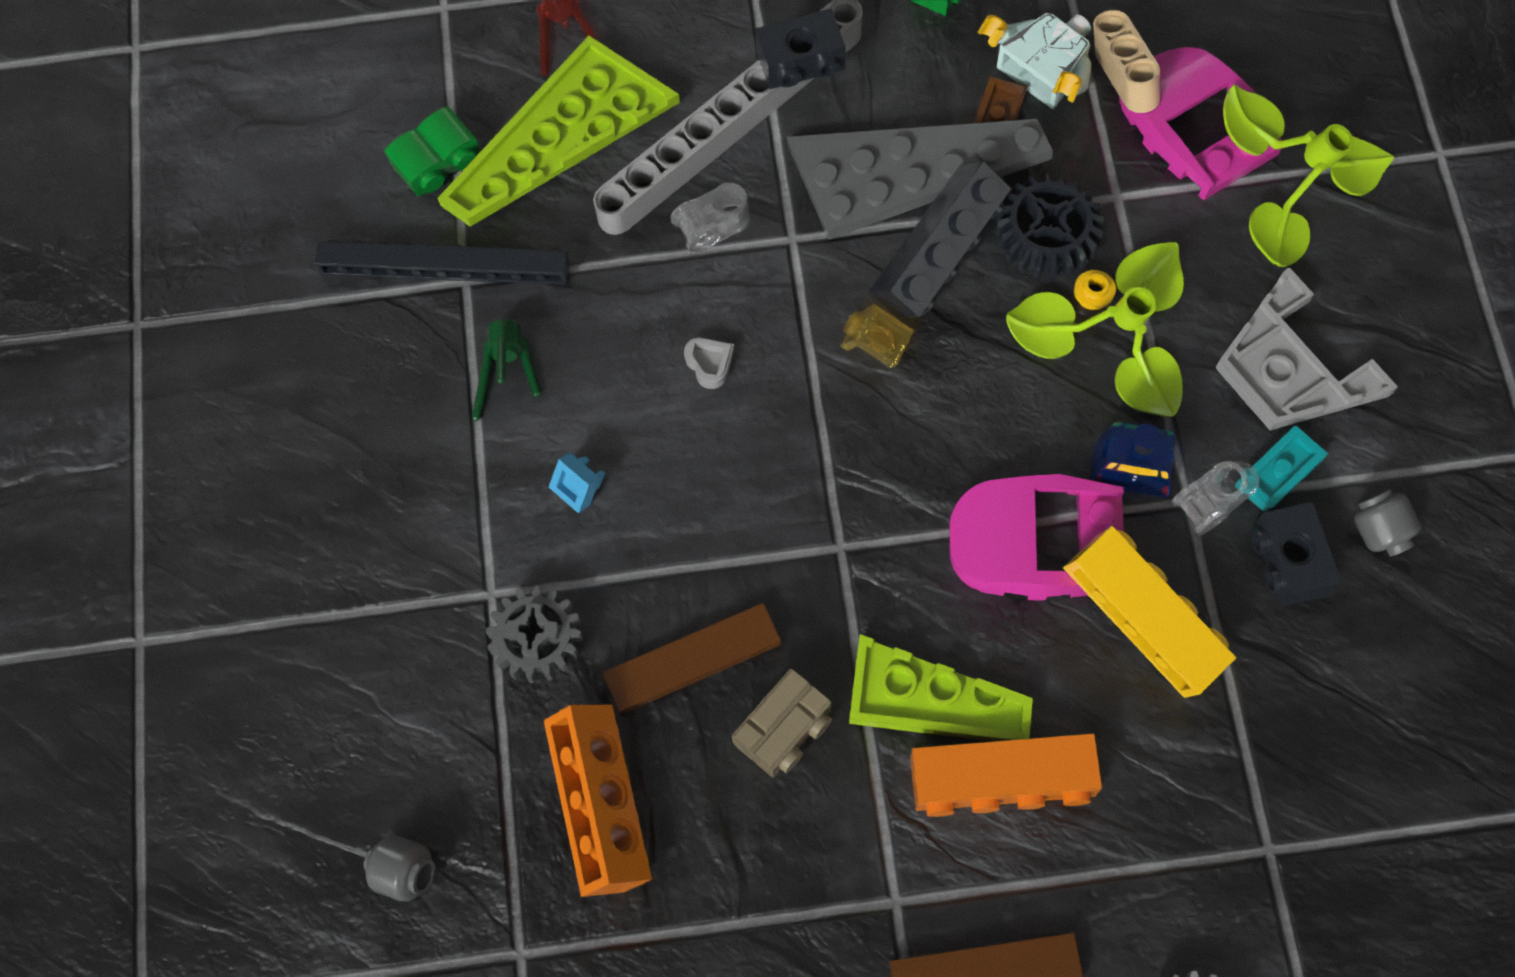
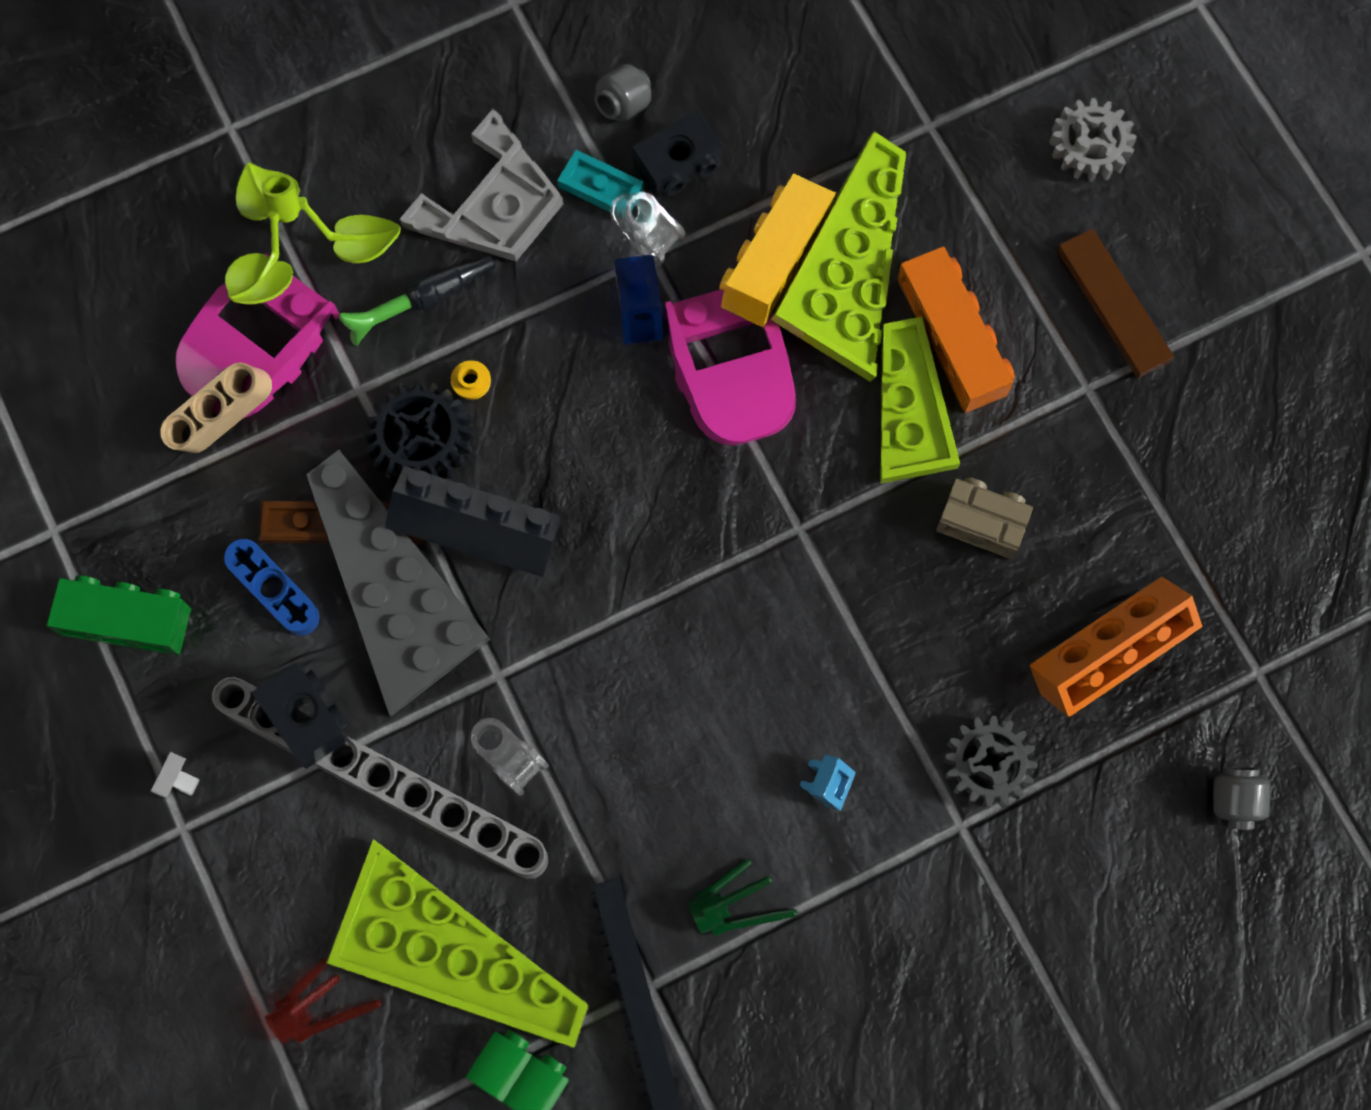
camera: 115 degrees left, 5 degrees up
reddish brown tile [603,603,781,715] -> none
light grey tile [684,337,735,389] -> none
clear yellow bracket [841,304,914,368] -> none
light aqua torso [978,13,1092,110] -> none
lime plant [1006,242,1184,418] -> none
none -> blue beam [224,539,320,636]
none -> black piece [339,255,495,346]
none -> lime wing [770,132,906,382]

